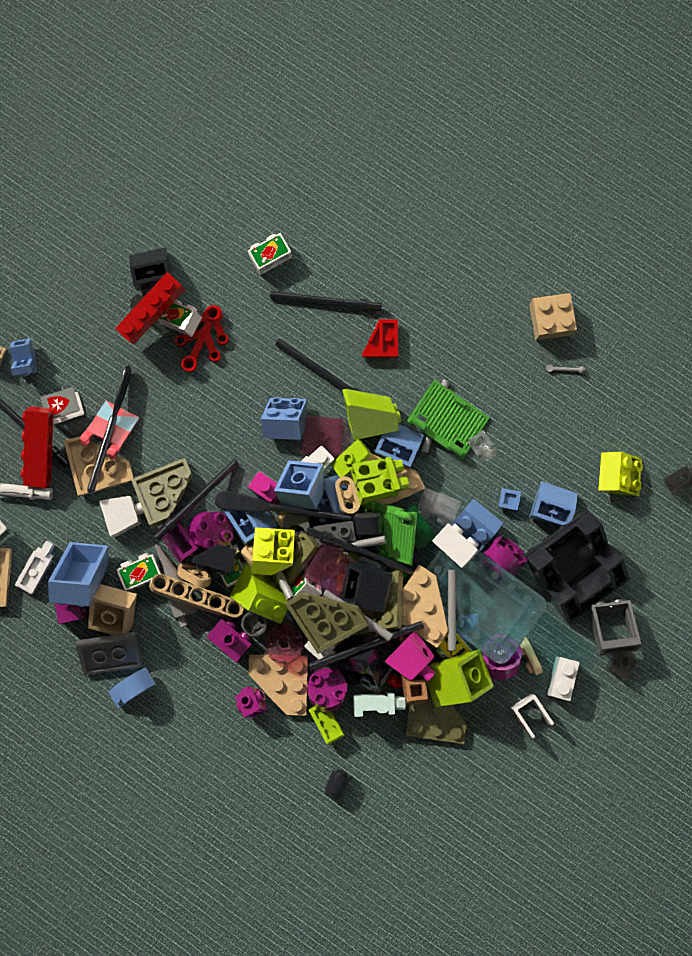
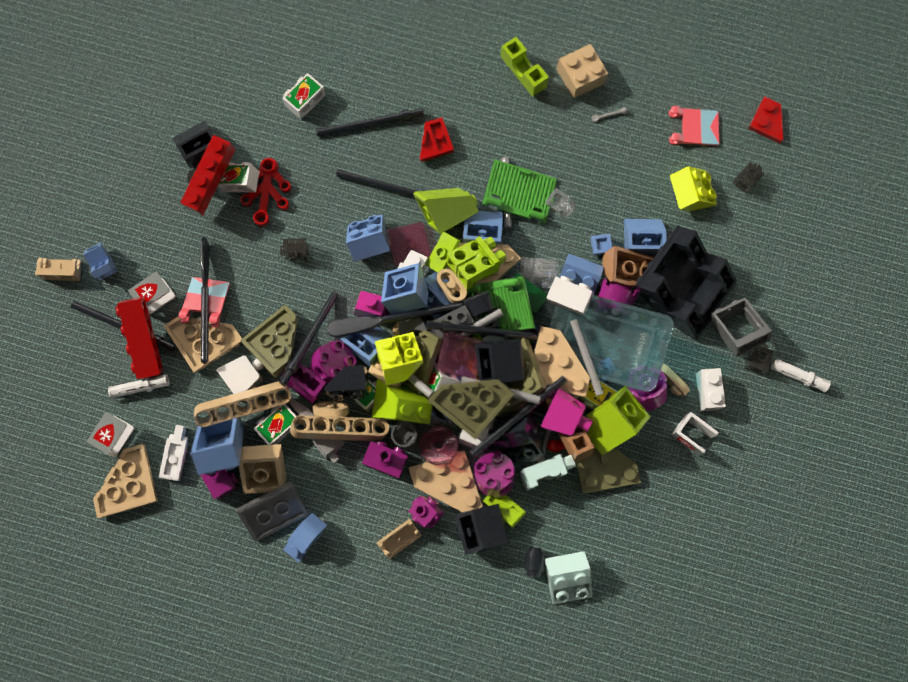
camera: 20 degrees left, 5 degrees down
none -> tan beam [194,381,291,427]
none -> clear smoke brick [280,238,308,262]
none -> tan hinge [377,519,422,559]
none -> black slope [455,504,510,555]
none -> lime arch [500,37,549,97]
none -> light aqua slope [545,551,592,605]
none -> medium nougat wedge [602,246,655,286]
none -> coral flag [669,106,719,146]
none -> white pin [770,358,831,393]

